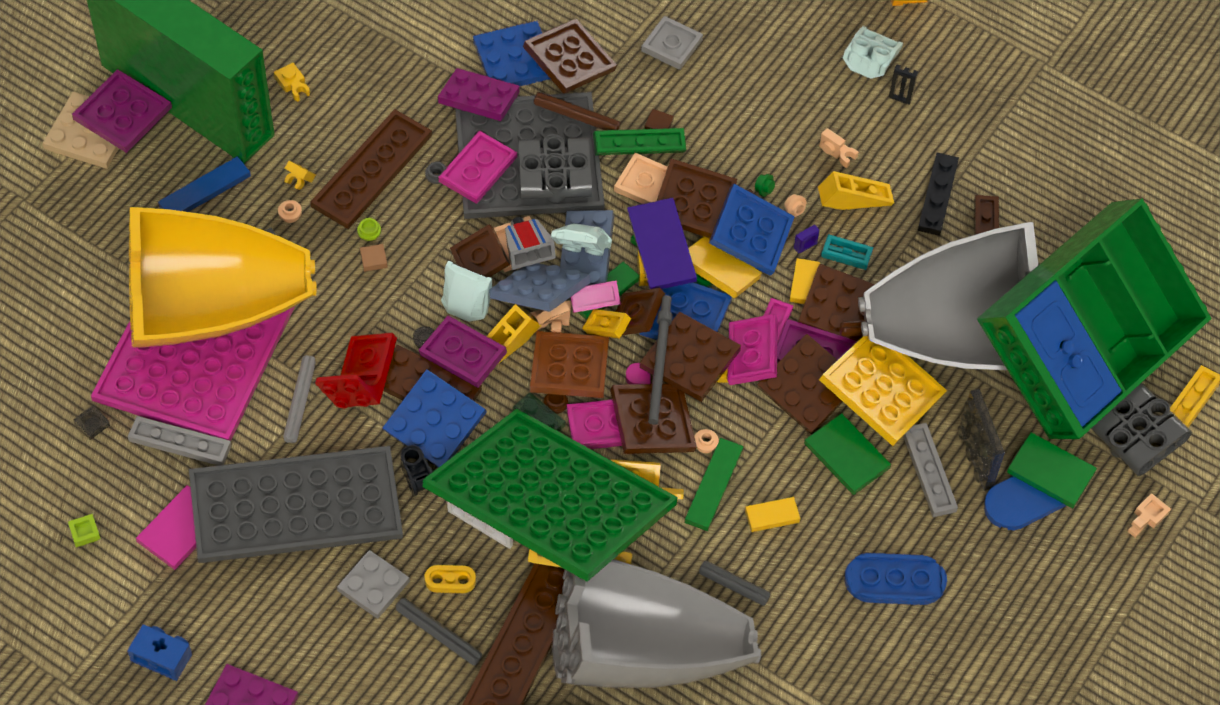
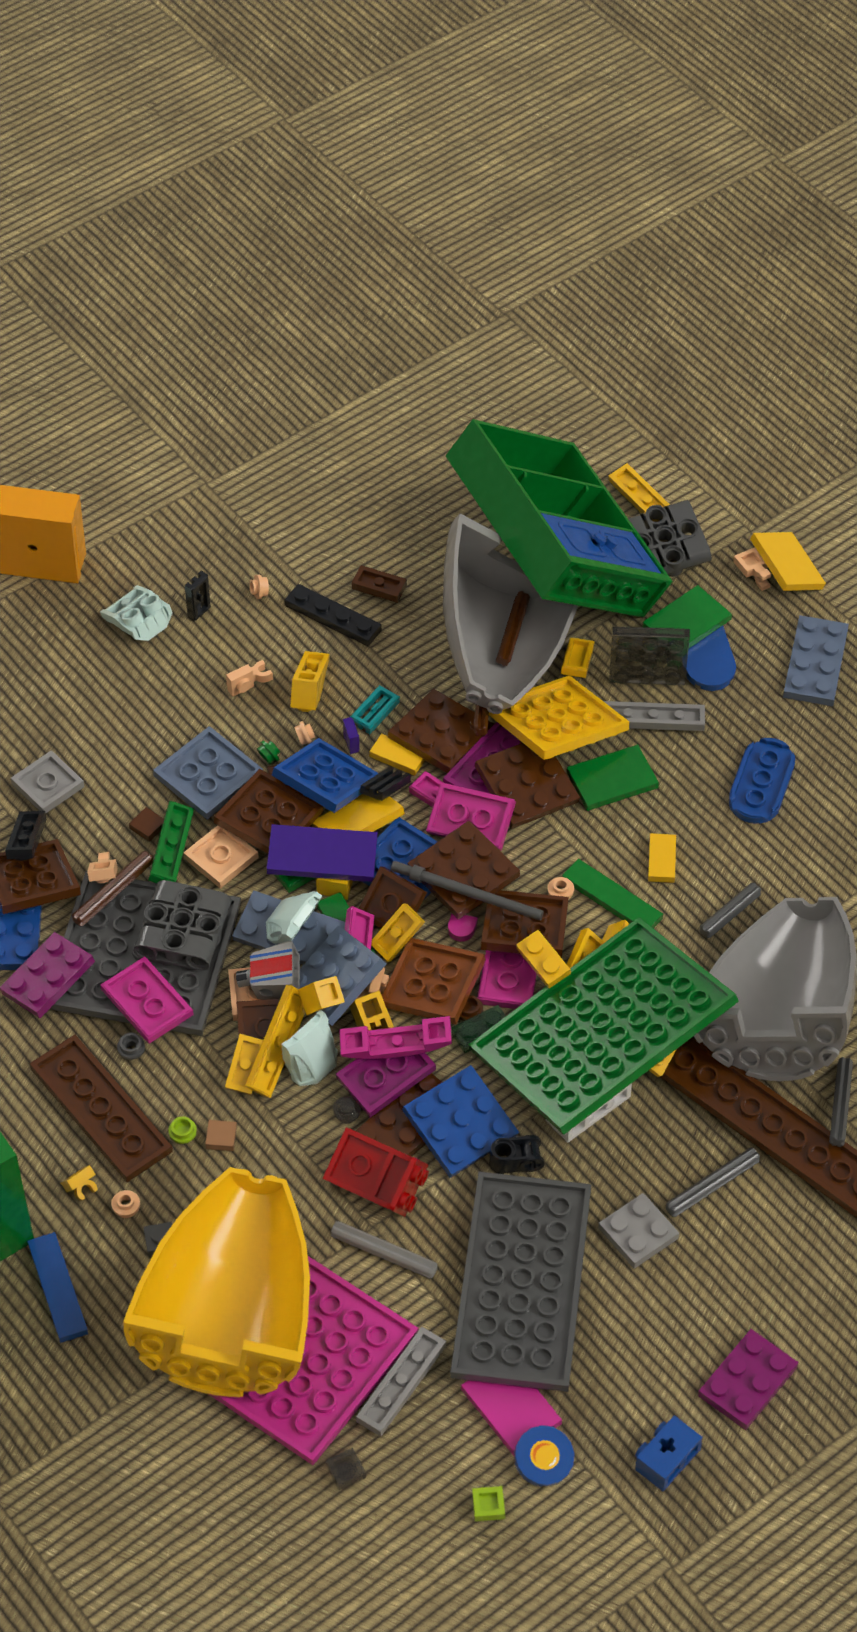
camera: 70 degrees left, 5 degrees down
yellow plate [424,565,476,593] -> none
none -> black plate [5,811,47,861]
none -> light nougat plate [87,852,118,883]
none -> sand blue plate [153,726,263,820]
none -> yellow plate [225,1034,263,1095]
none -> yellow tile [245,985,305,1098]
none -> light nougat plate [250,574,269,599]
none -> yellow panel [298,976,345,1015]
none -> dark pink slope [340,1016,452,1059]
none -> black tile [360,767,411,801]
none -> reddish brown axle [496,591,530,667]
none -> blue tile [514,1425,574,1487]
none -> yellow plate [516,930,571,988]
none -> yellow tile [561,637,595,678]
none -> yellow tile [750,532,826,591]
none -> sand blue plate [783,615,849,706]

